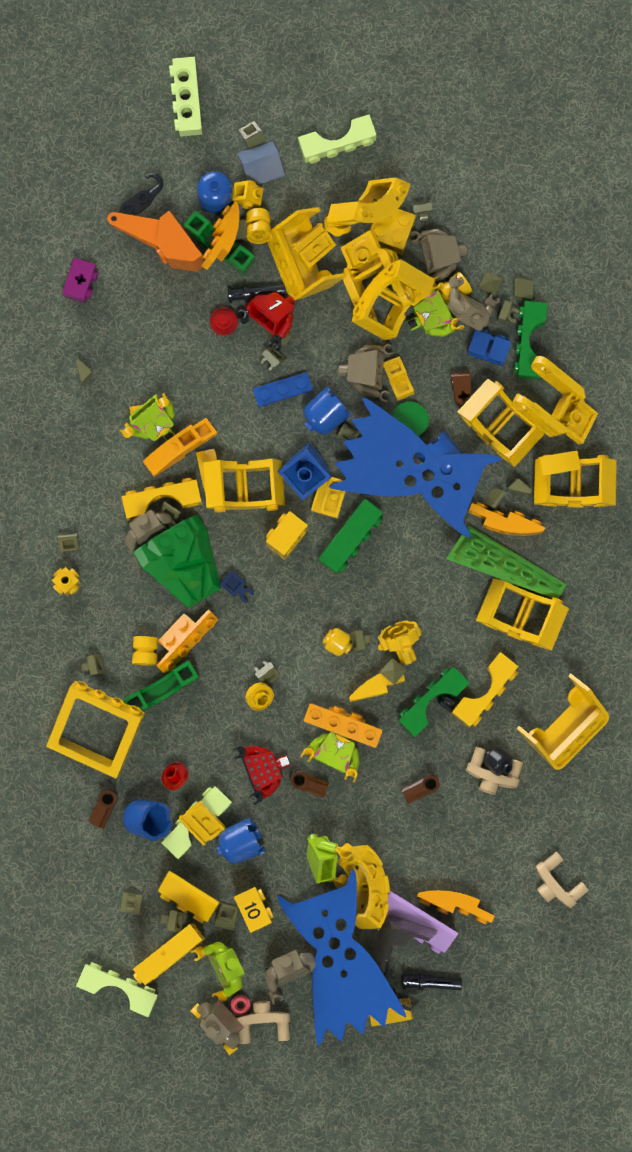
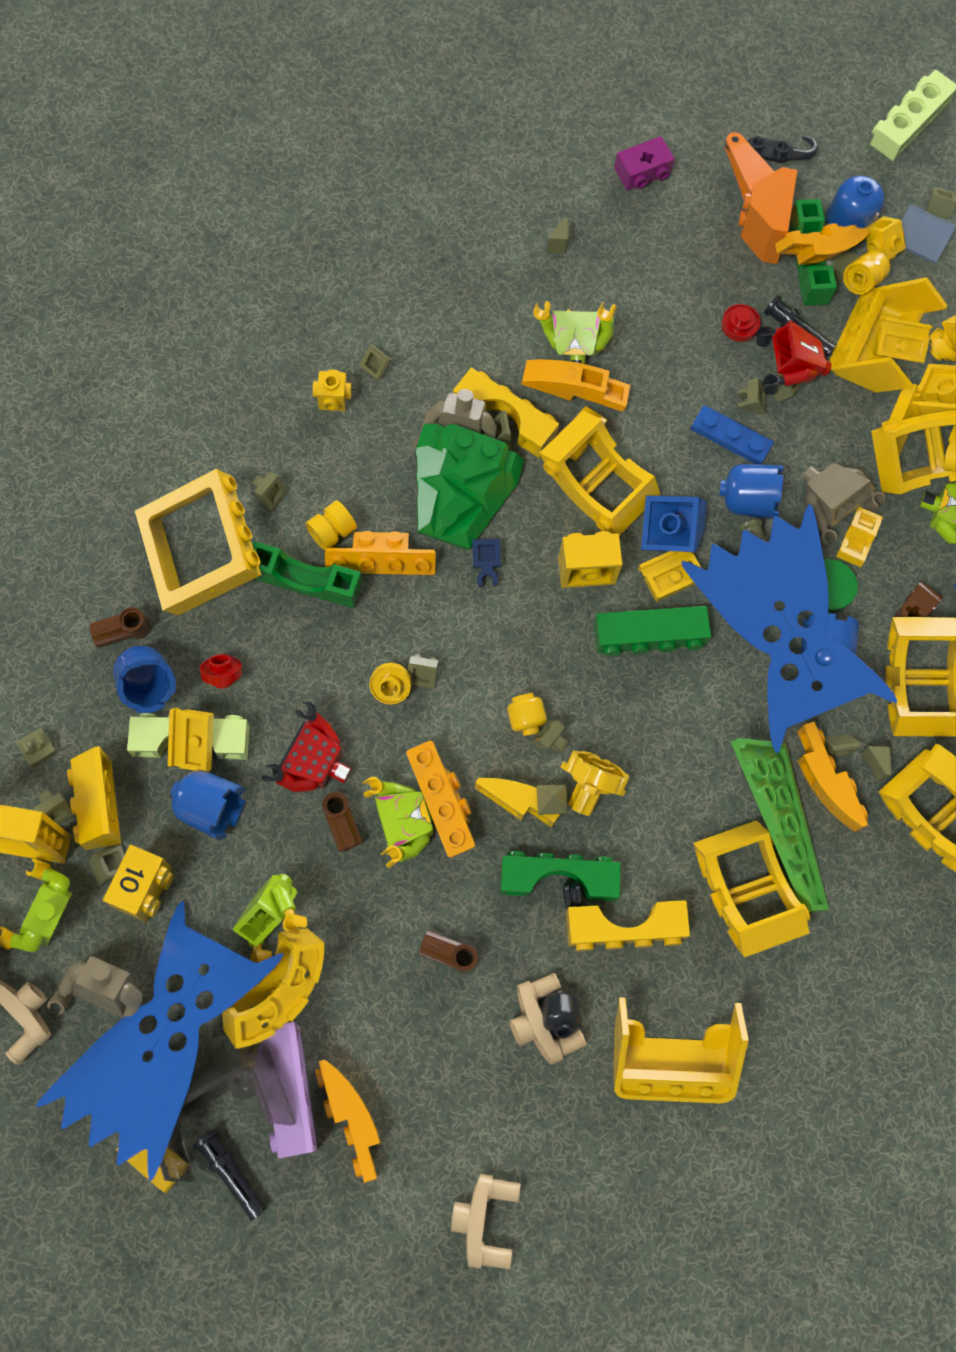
camera: 40 degrees right, 10 degrees down
coral plate [231,995,250,1015] -> none

